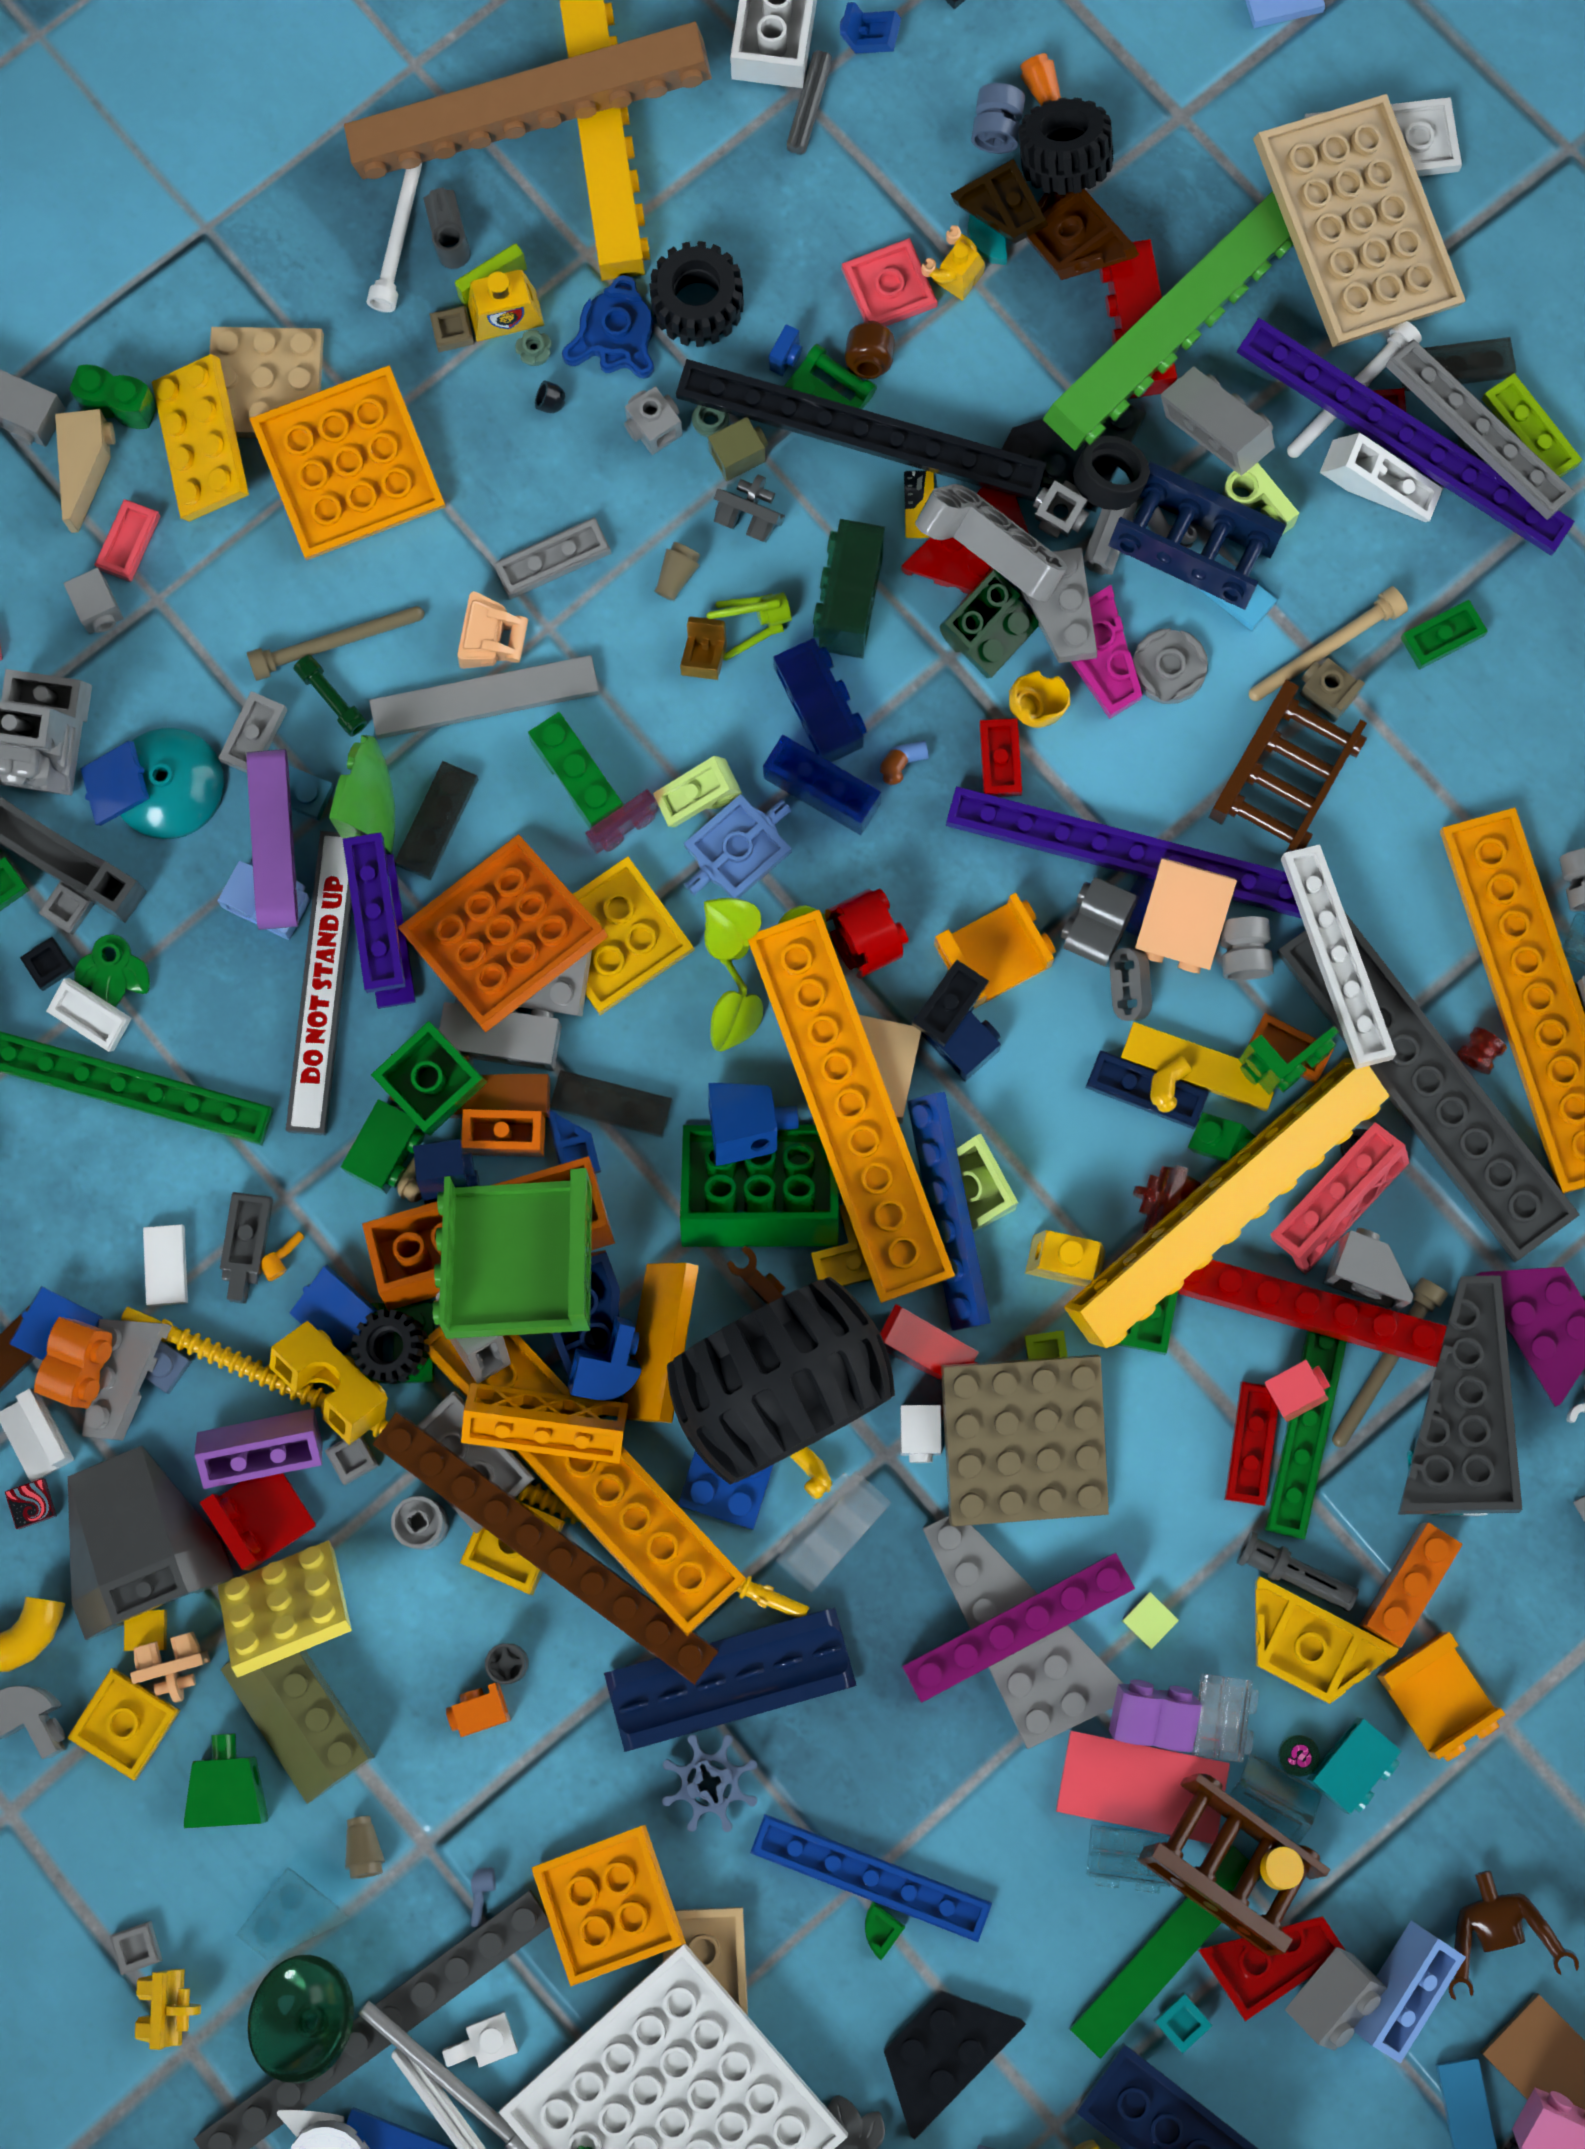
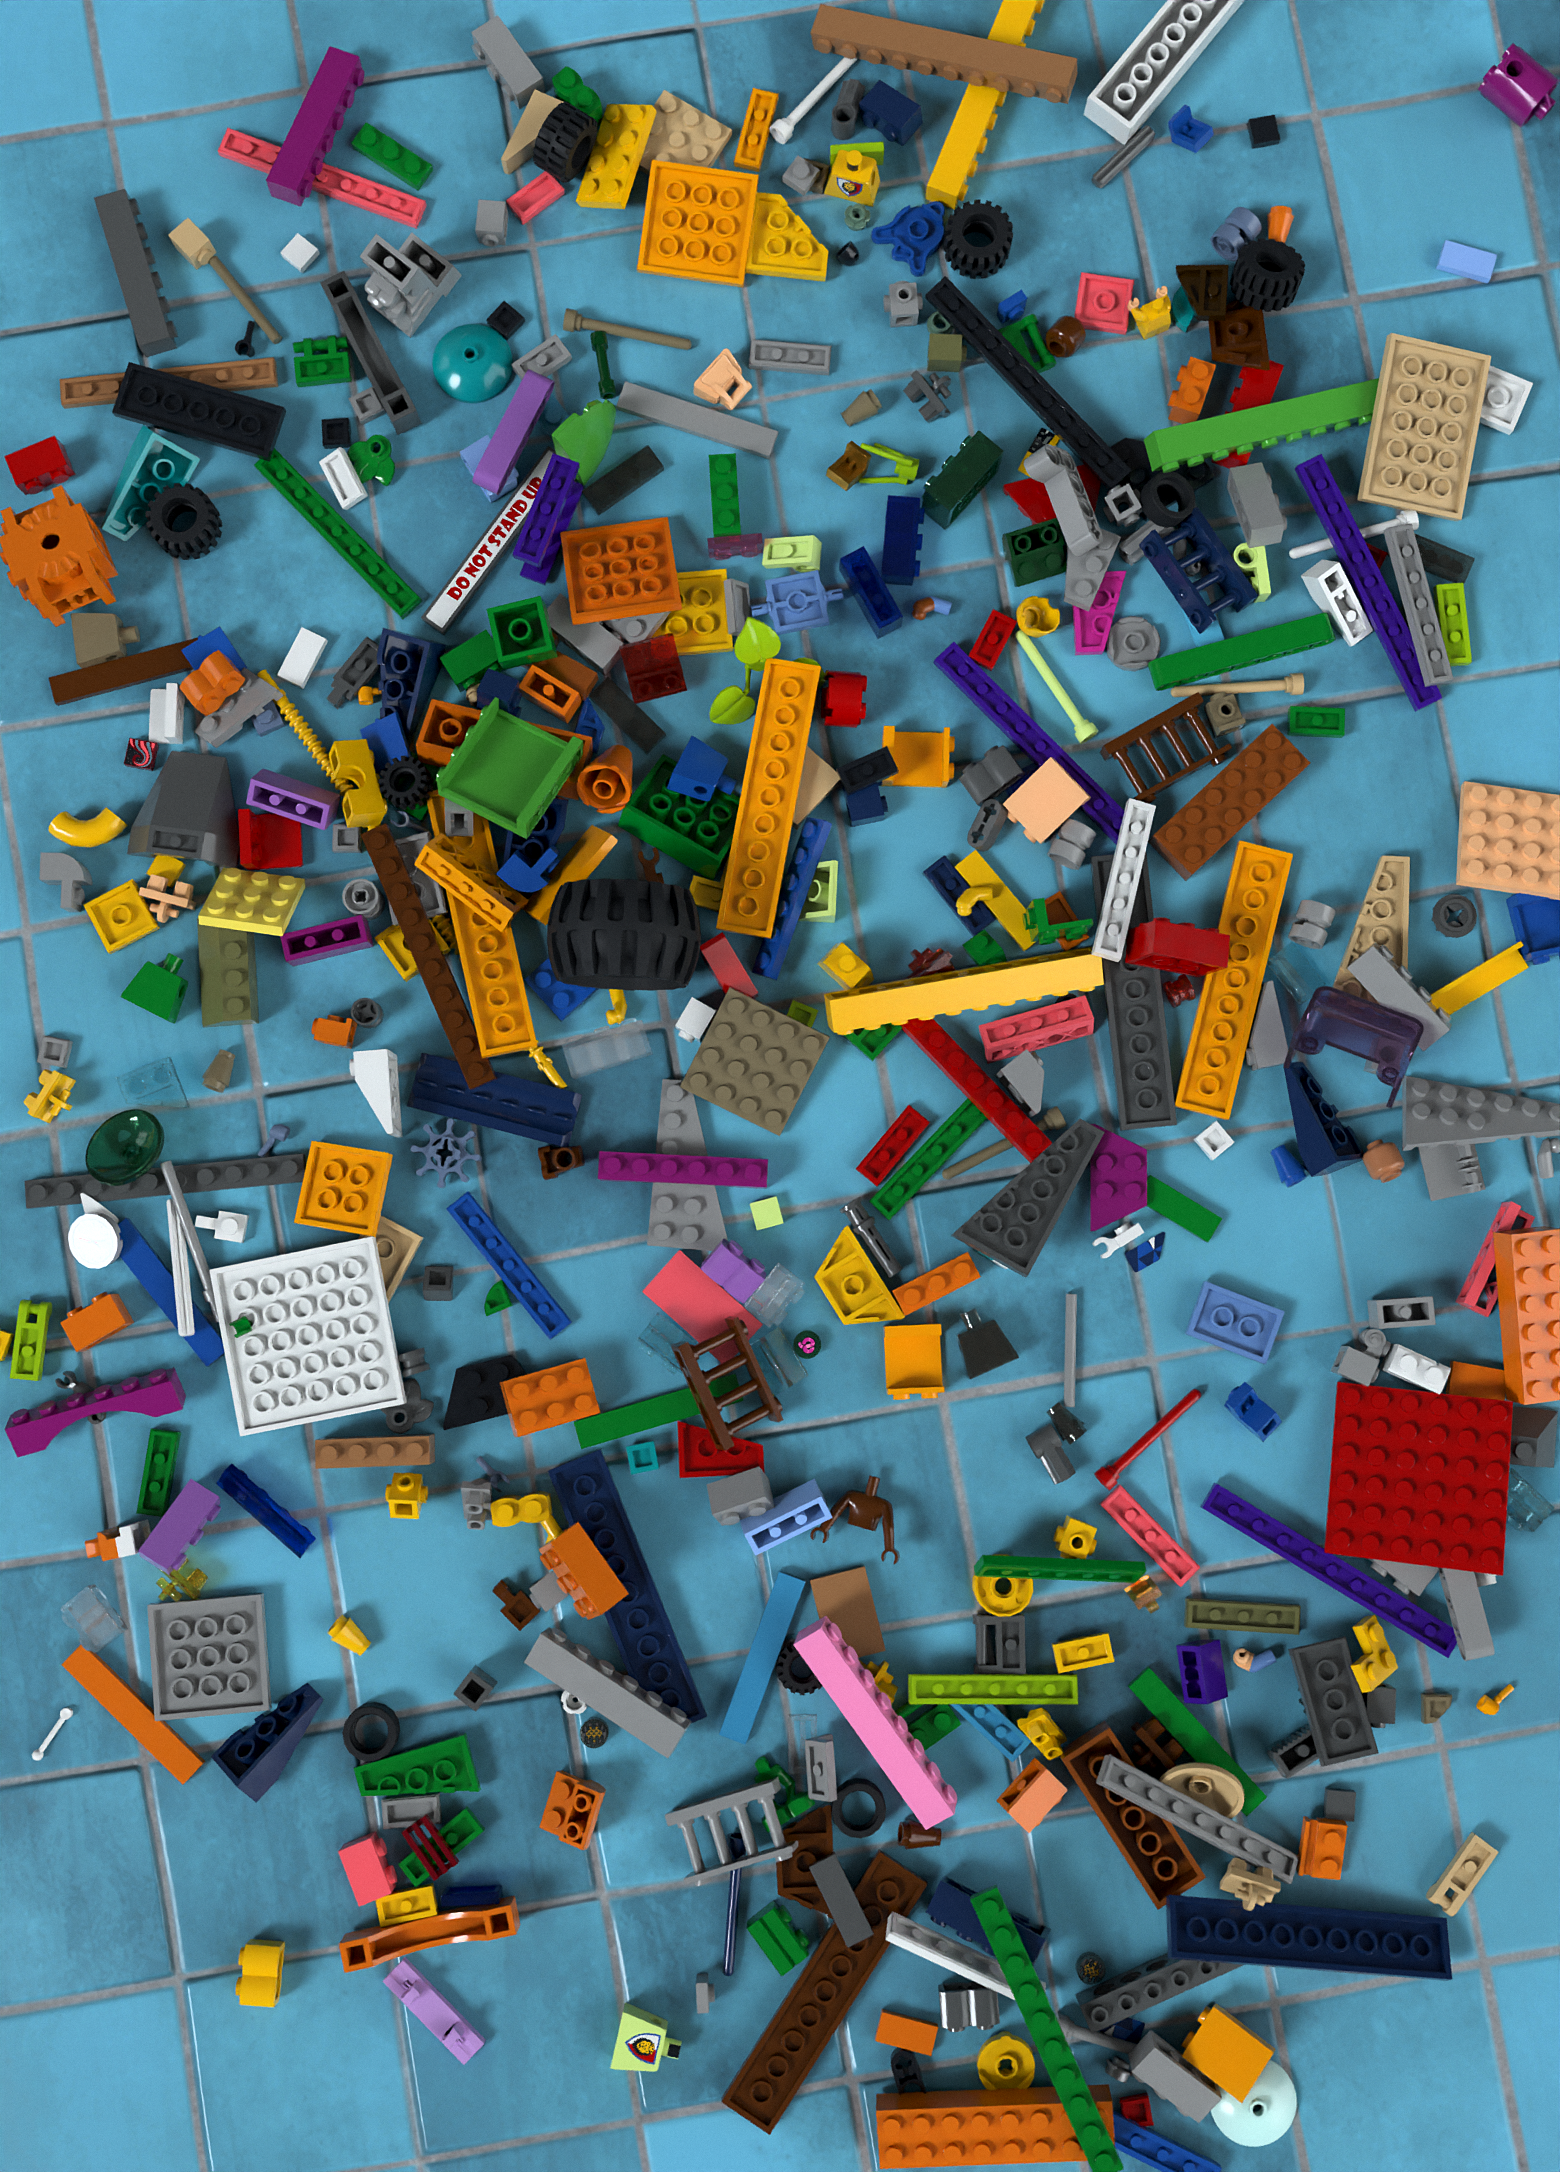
camera: 25 degrees right, 5 degrees up
blue piece [80,741,149,826] -> none
yellow tile [1260,1847,1304,1890] -> none
coral brick [1264,1360,1330,1422] -> none
teal brick [1306,1717,1402,1814] -> none
none -> magenta brick [280,915,374,967]
none -> white slope [350,1049,403,1138]
none -> dark blue wedge [377,628,446,746]
none -> sand blue hand [390,810,429,833]
none -> dark grey wheel [398,1348,431,1378]
none -> dark grey slope [422,1266,454,1301]
none -> black tile [486,301,525,341]
none -> orange brick [500,1358,600,1437]
none -> black tyre [533,102,597,183]
none -> reddish brown plate [538,1145,585,1180]
none -> orange cone [576,745,633,813]
none -> clear red brick [619,633,687,704]
none -> light grey tile [724,578,752,636]
none -> light orange tile [734,88,779,172]
none -> yellow plate [746,192,828,282]
none -> light grey plate [782,156,820,196]
none -> dark blue brick [859,80,923,147]
none -> clear smoke torso [956,1308,1019,1379]
none -> yellowish green piece [1015,630,1099,744]
none -> red brick [1125,917,1230,977]
none -> green beam [1148,613,1336,691]
none -> dark orange brick [1148,724,1310,881]
none -> orange brick [1168,356,1216,424]

